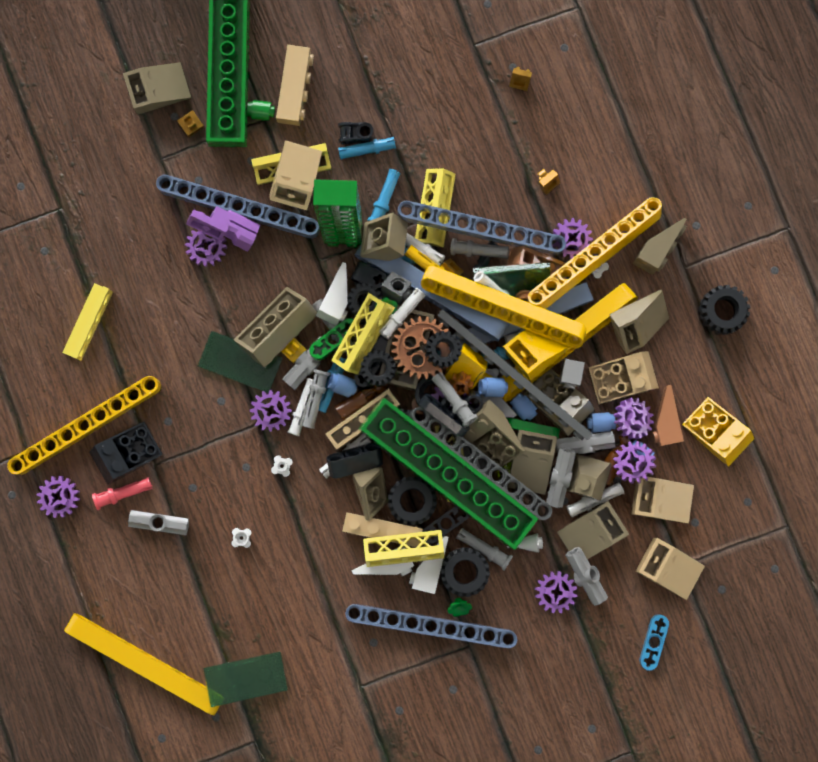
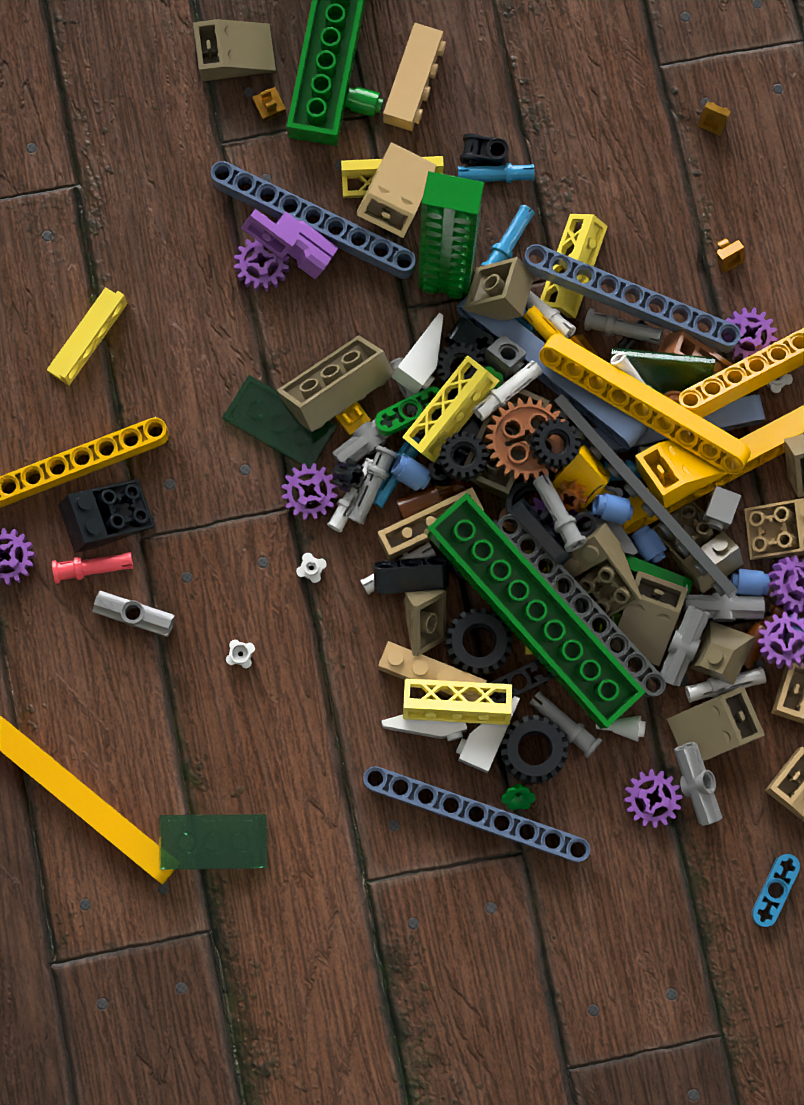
camera: 10 degrees right, 5 degrees down
none -> black gear [332,458,364,492]

